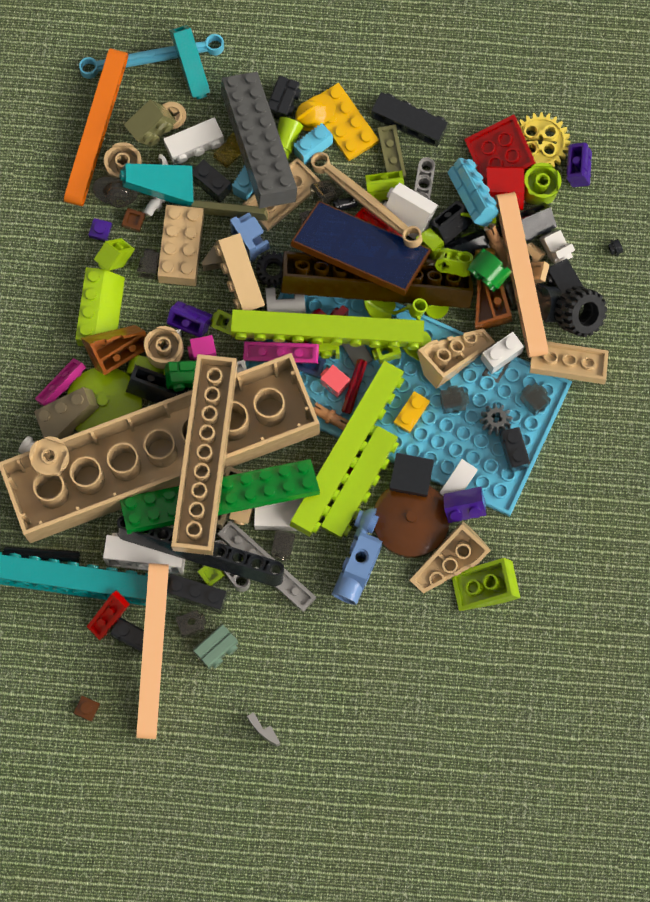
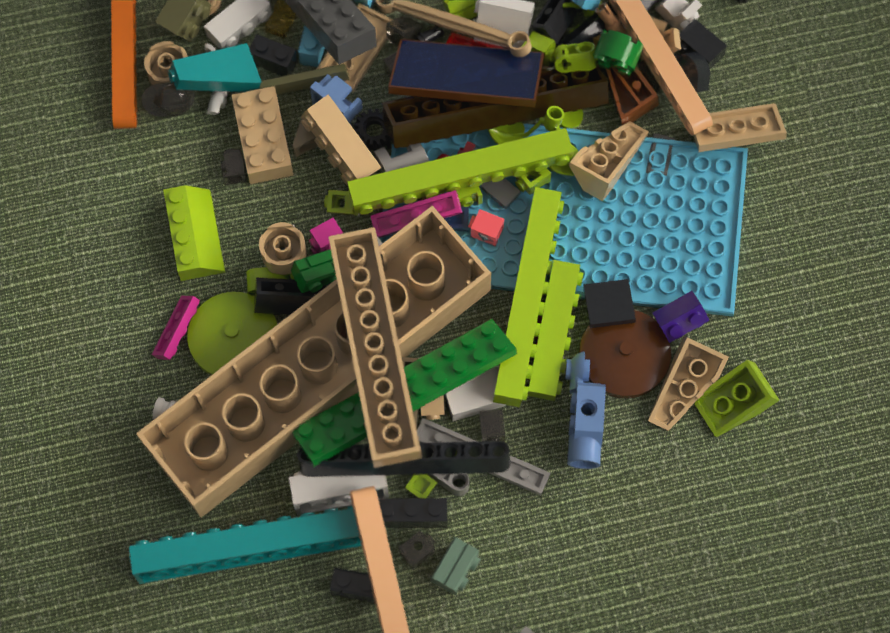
camera: 15 degrees left, 5 degrees down
black axle [3,547,80,562] -> none
tan plate [29,436,69,477] -> none
dark tan wedge [34,387,99,439] -> none
dark orange wedge [81,325,147,375] -> none
red plate [86,590,130,640] -> none
dark purple plate [88,218,112,242] -> none
lime brick [94,238,135,271] -> none
reddish brown plate [121,208,146,233] -> none
dark purple brick [167,301,212,337] -> none
medium nougat pin [313,402,349,431] -> none
dark red axle [341,359,367,414] -> none
yellow plate [393,391,430,434] -> none
white slope [439,459,478,496] -> none
clear smoke brick [440,386,469,414] -> none
dark grey gear [480,403,513,436] -> none
white brick [481,332,524,374] -> none
black brick [499,427,530,473] -> none
clear smoke brick [520,383,551,416] -> none
black tyre [555,286,607,337] -> none

